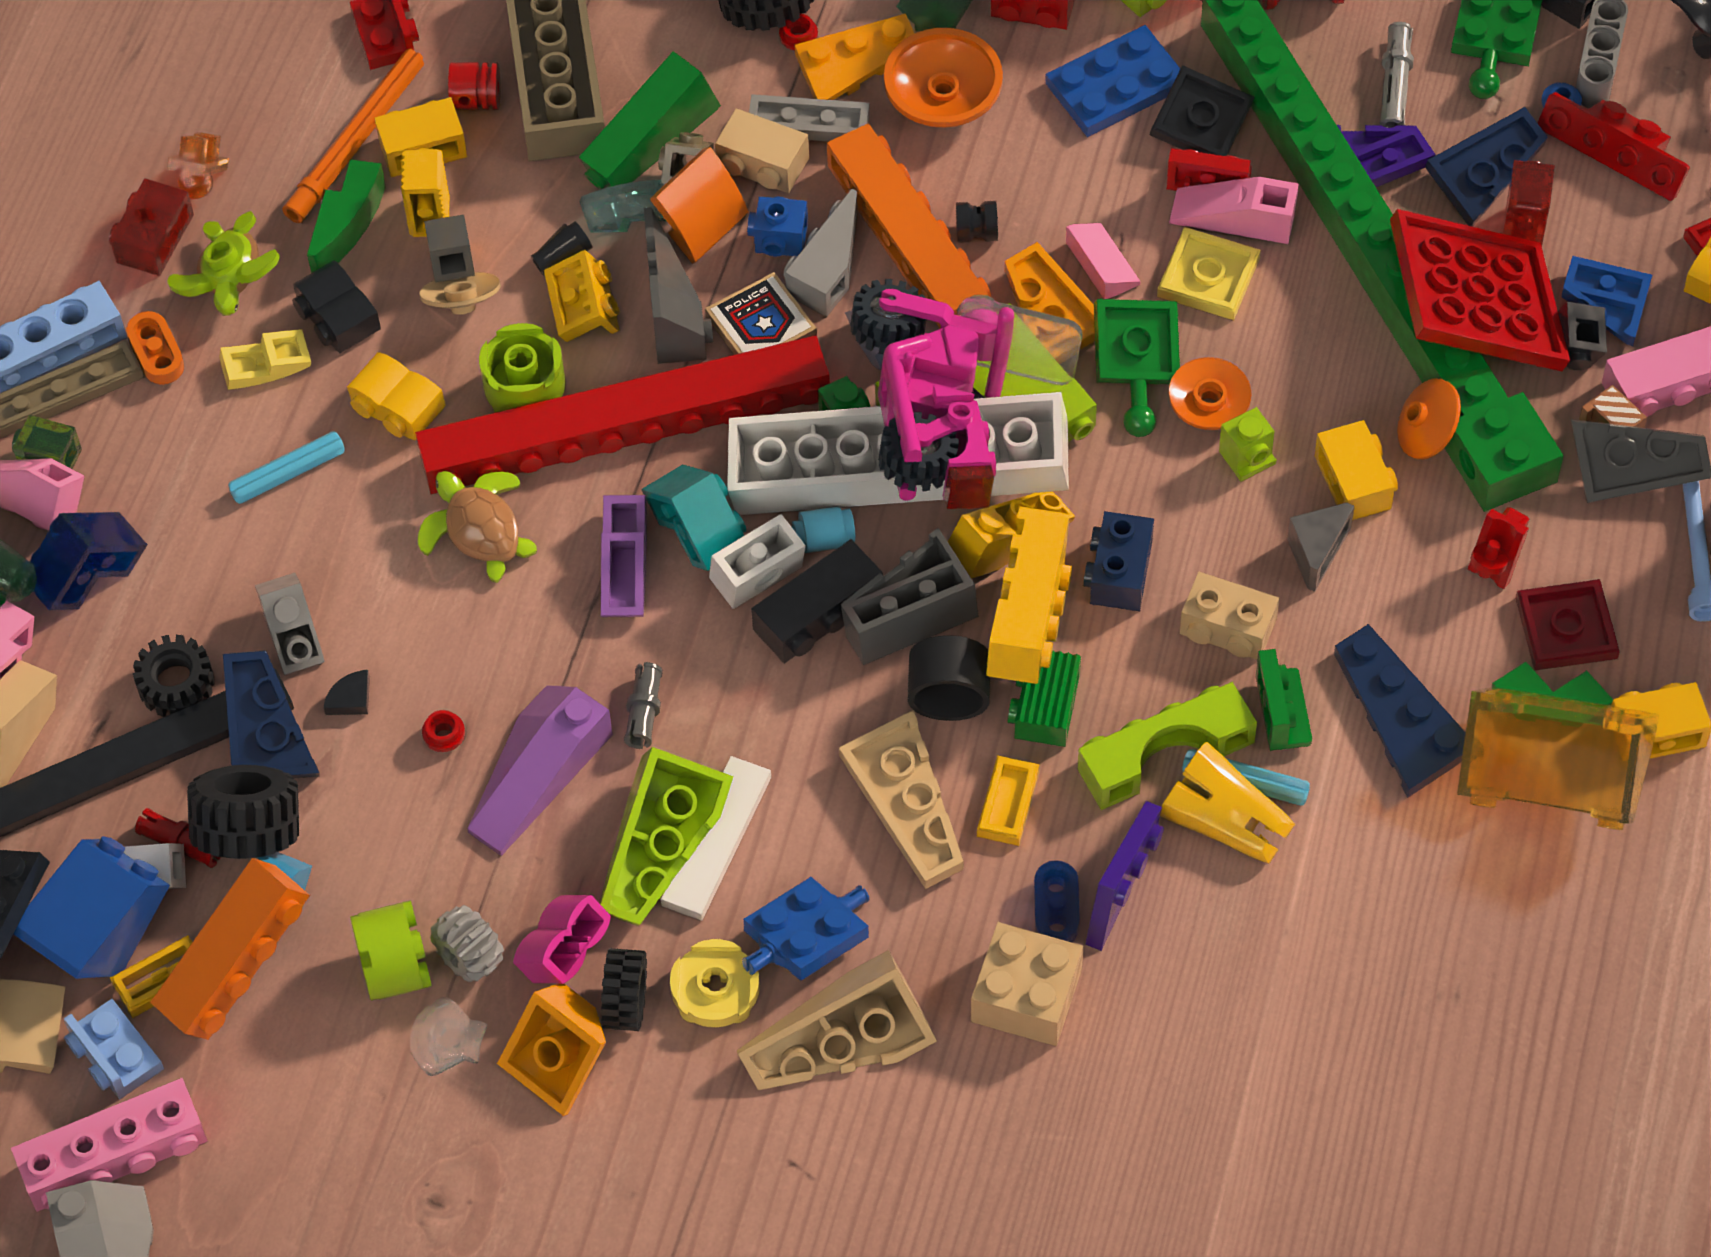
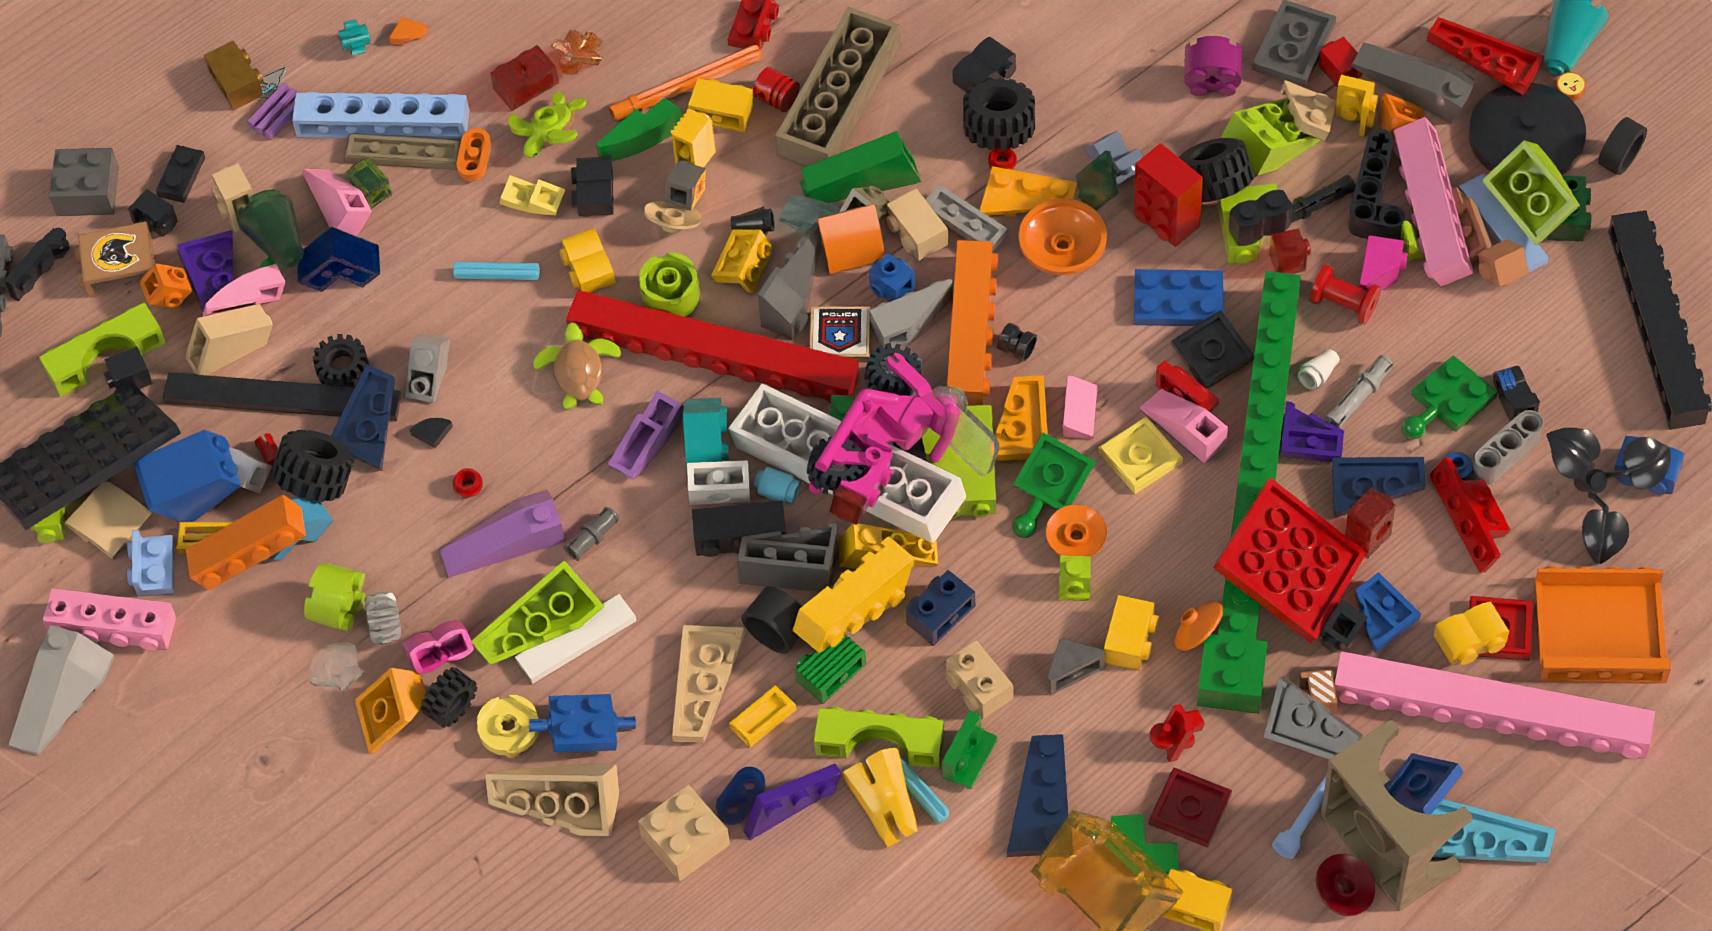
camera: 35 degrees right, 0 degrees up
none -> white cone [1298,349,1340,390]

